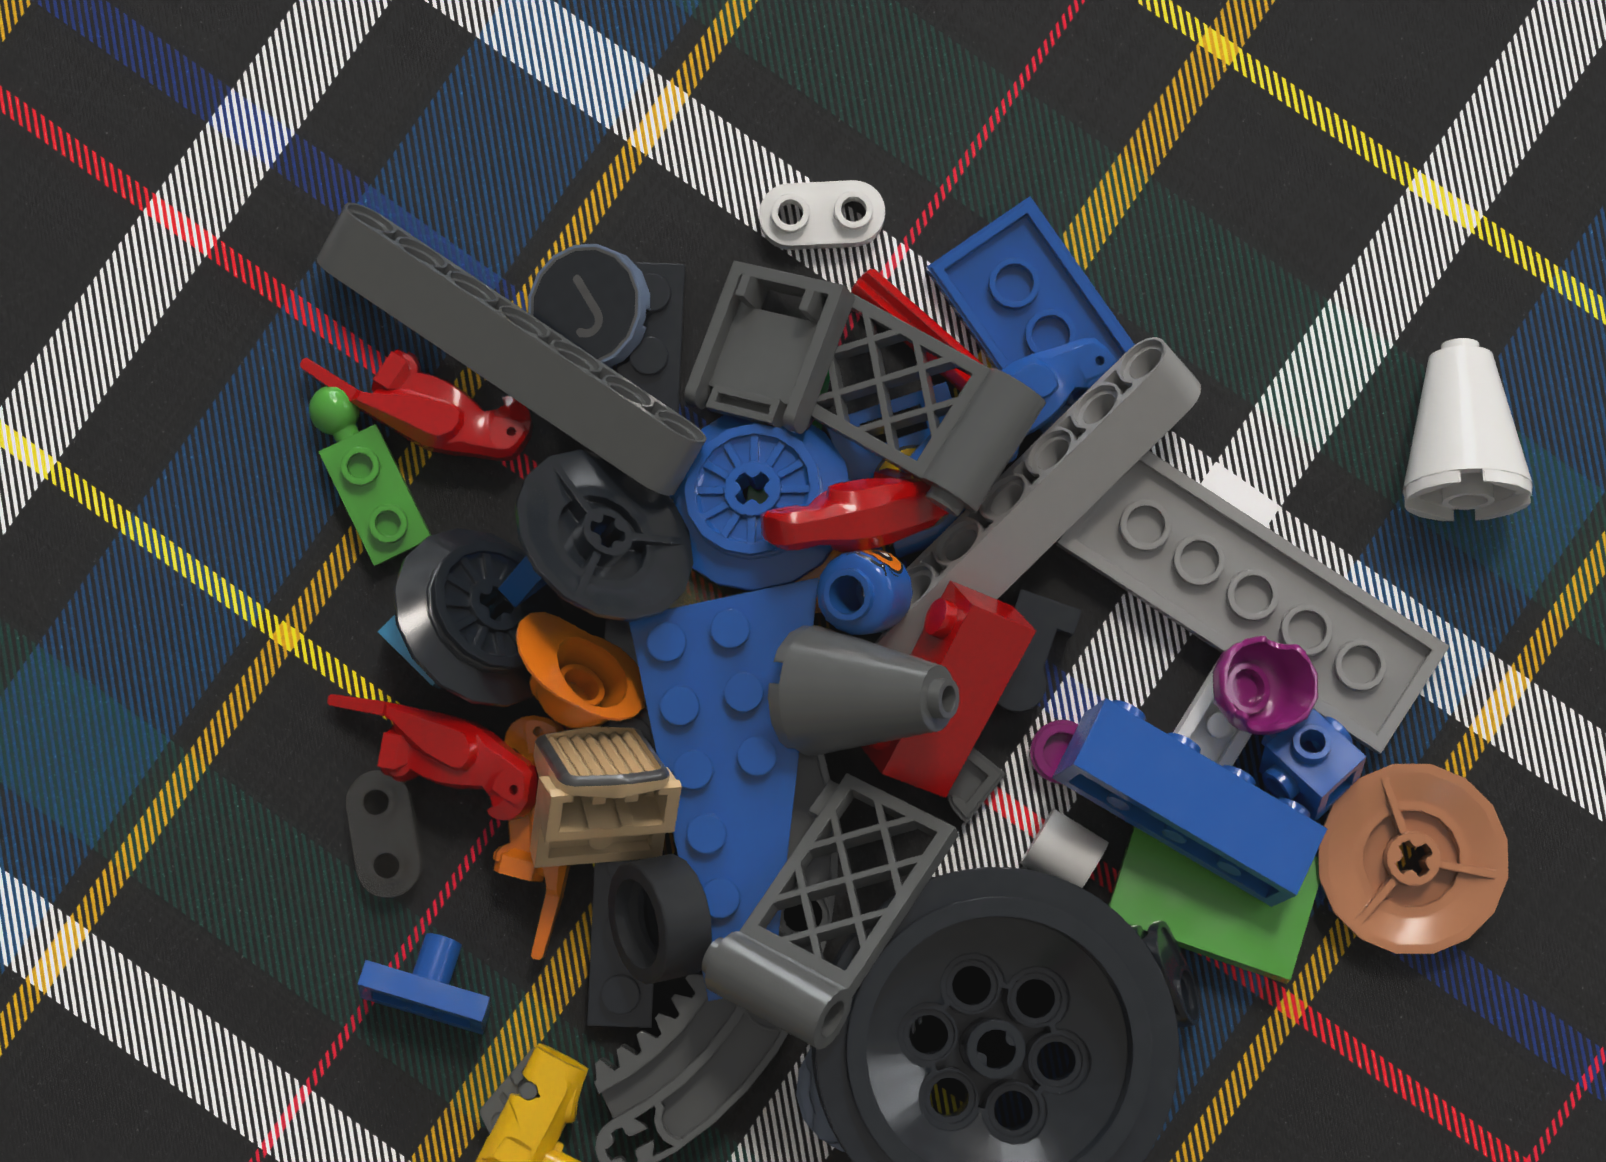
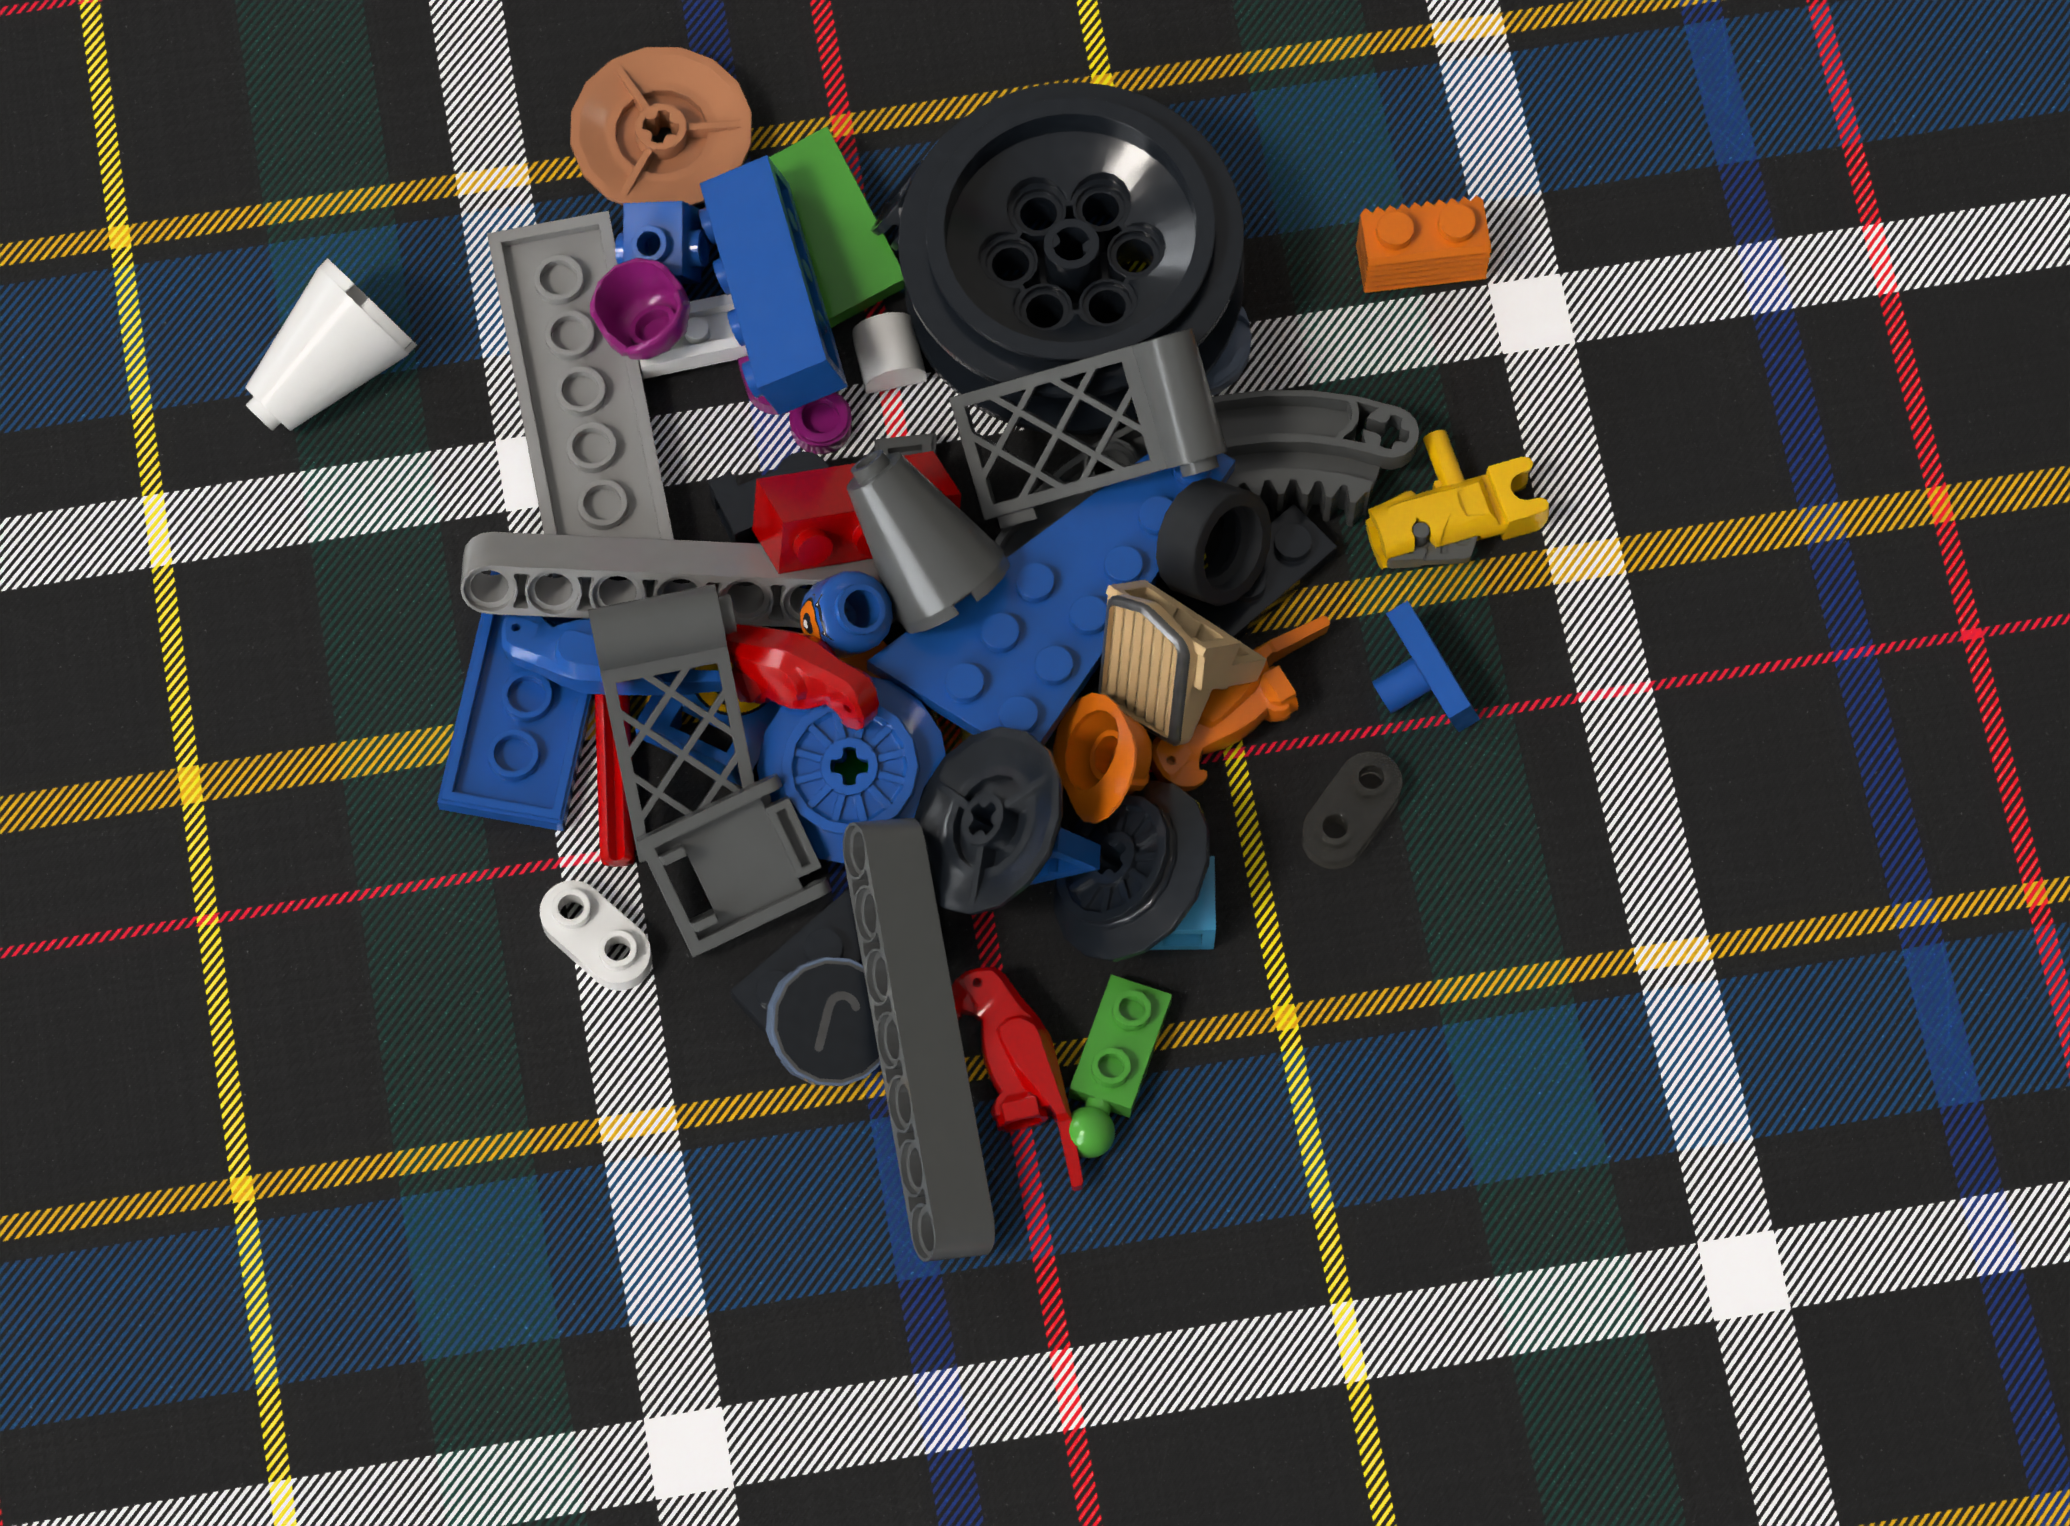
camera: 135 degrees left, 15 degrees down
red animal [327,694,539,821] -> none

